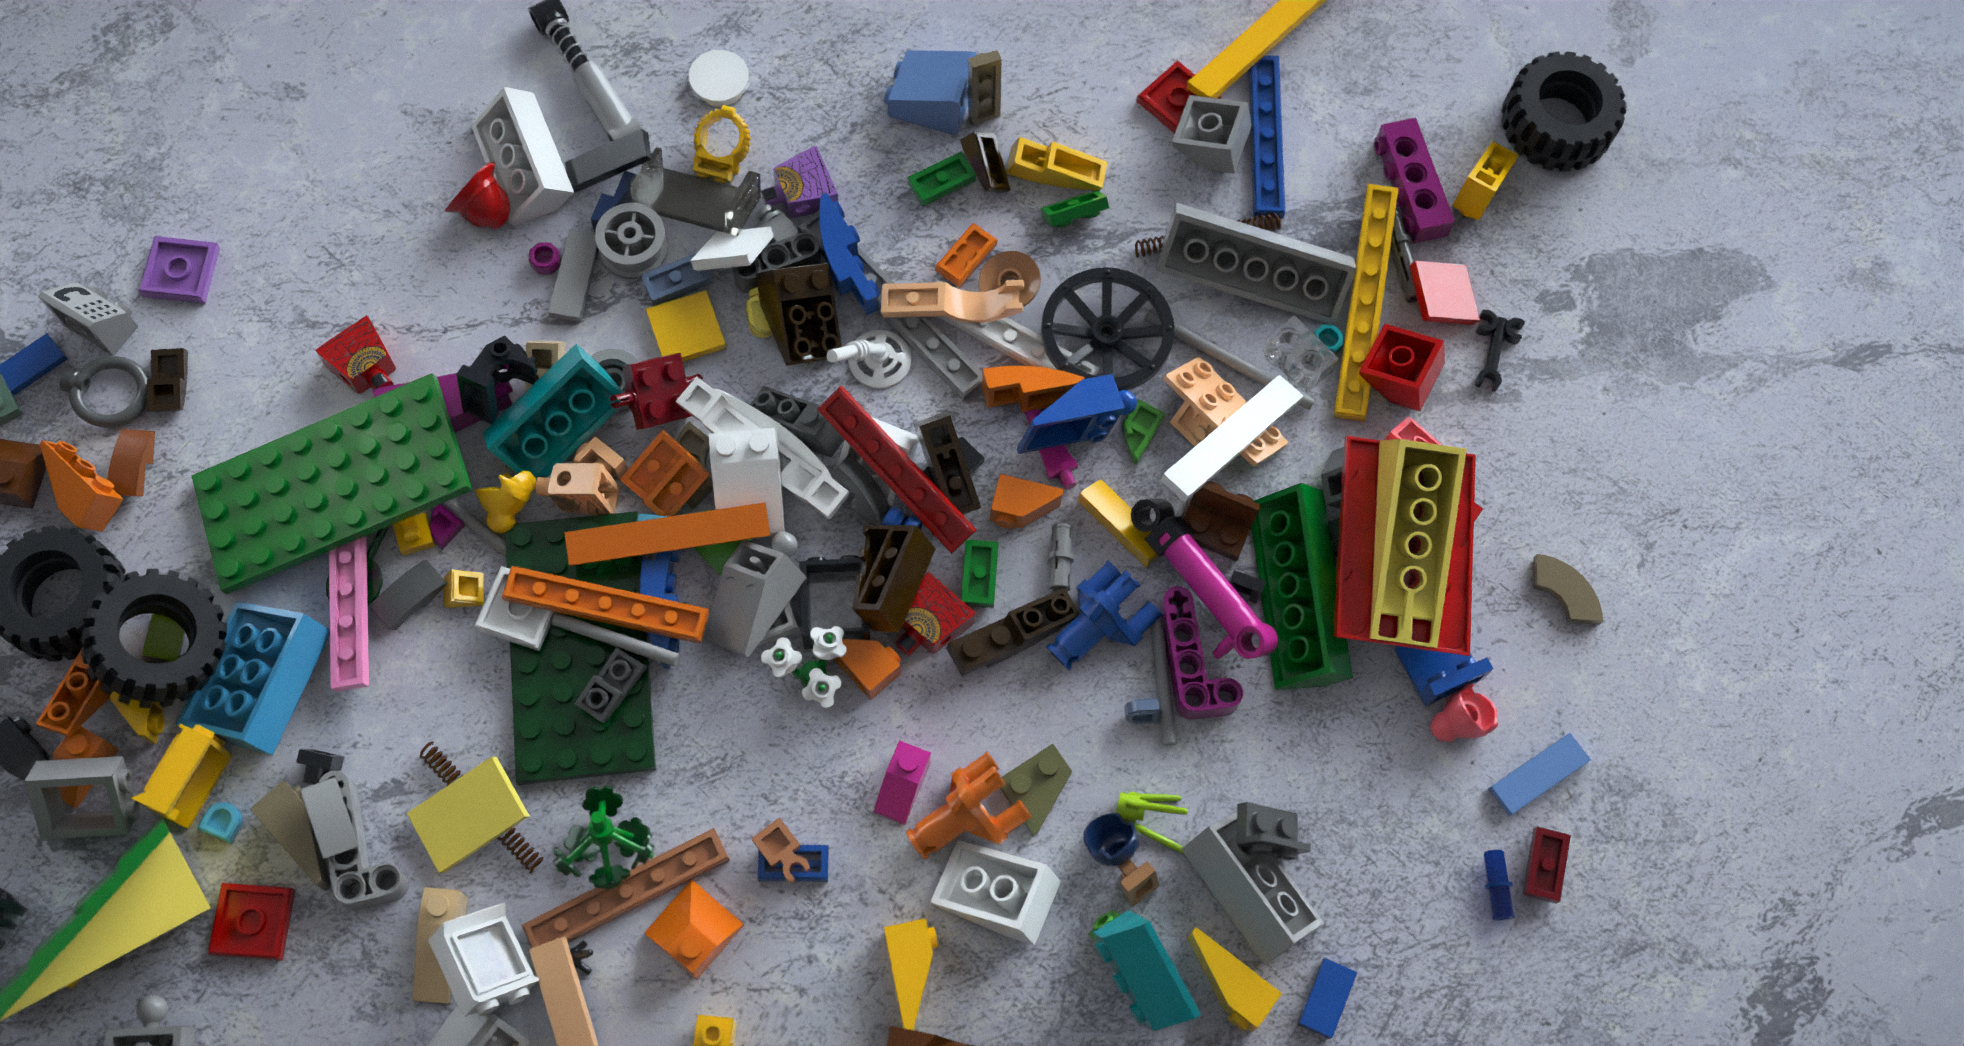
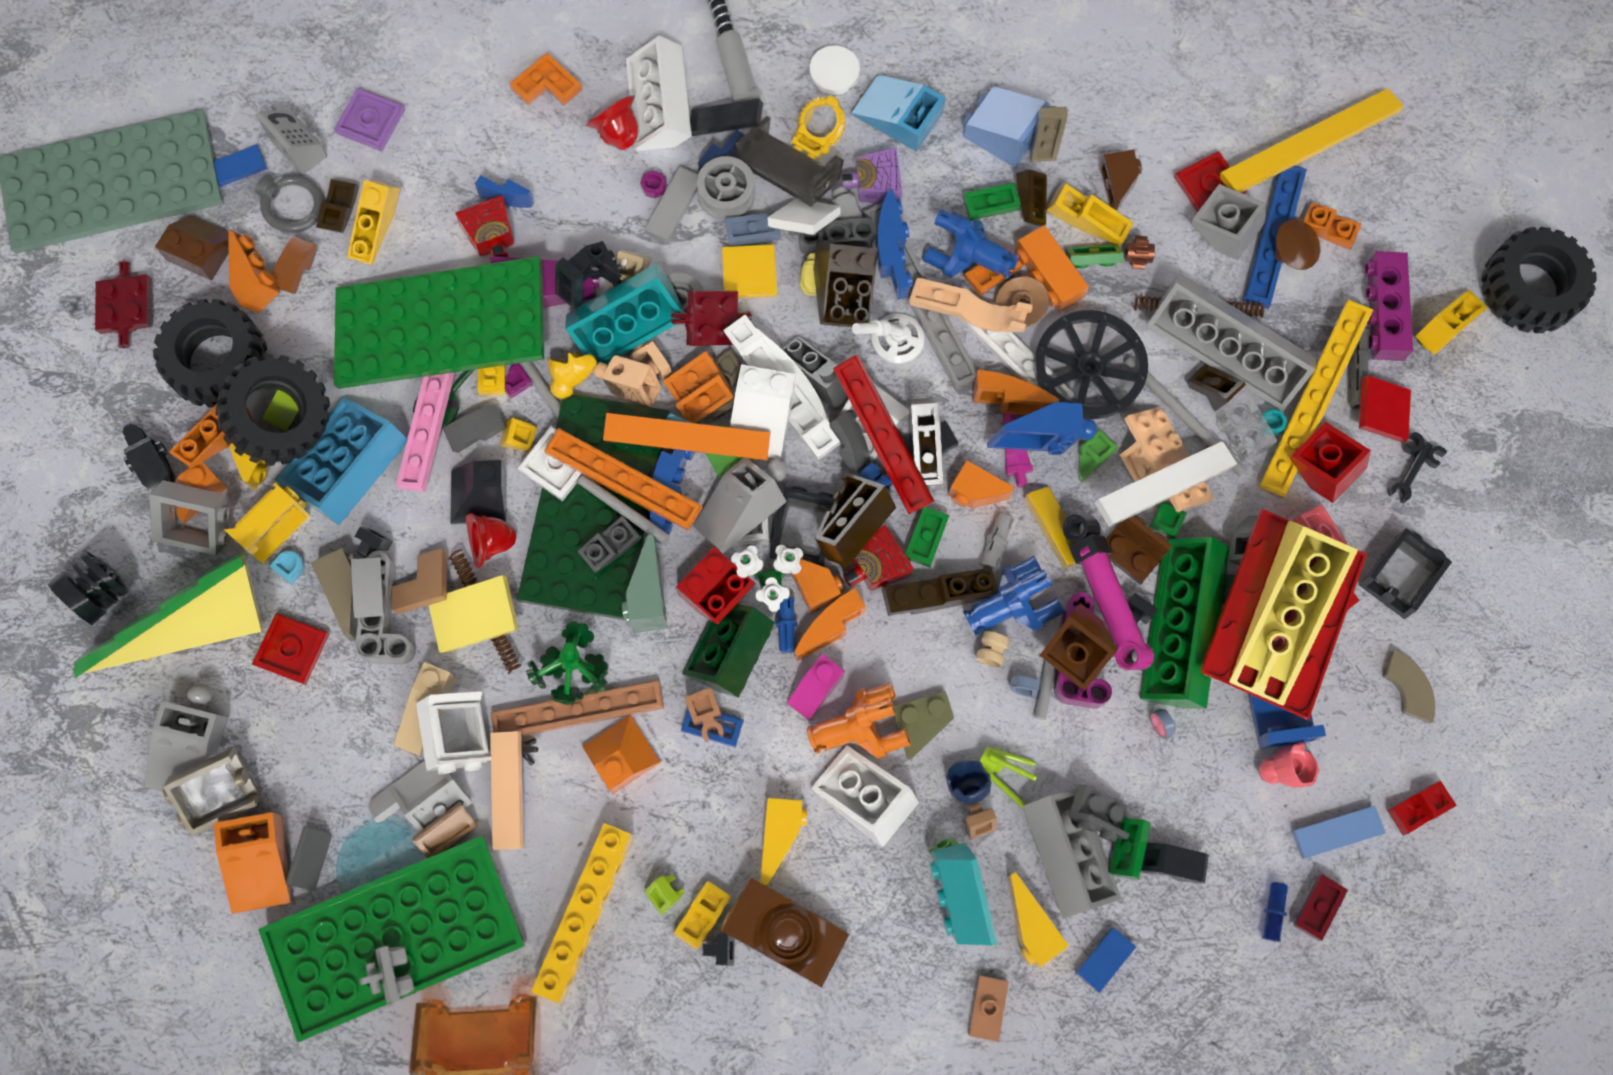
camera: 20 degrees right, 5 degrees up
none -> yellow slope [347,180,400,265]
none -> medium nougat tile [392,548,447,615]
none -> black slope [450,460,507,524]
none -> red piece [466,513,517,569]
none -> blue slope [475,175,534,208]
none -> orange plate [509,52,583,105]
none -> sand green slope [622,534,667,633]
none -> red slope [676,547,756,625]
none -> dark green slope [682,604,775,698]
none -> blue axle [775,597,798,653]
none -> orange slope [794,588,866,662]
none -> dark azure slope [851,75,946,152]
none -> blue wheel [923,209,1019,279]
none -> tan wheel [976,631,1010,668]
none -> orange brick [1015,225,1089,313]
none -> reddish brown slope [1039,603,1118,691]
none -> reddish brown slope [1099,149,1142,211]
none -> green plate [1109,818,1151,880]
none -> copper gear [1125,235,1155,269]
none -> black slope [1141,842,1209,884]
none -> green tile [1149,501,1187,539]
none -> sand blue tile [1150,708,1176,738]
none -> dark brown slope [1187,364,1246,411]
none -> reddish brown dish [1275,219,1321,270]
none -> orange slope [1303,202,1362,250]
none -> window [1359,528,1452,619]
none -> red slope [1387,780,1457,836]

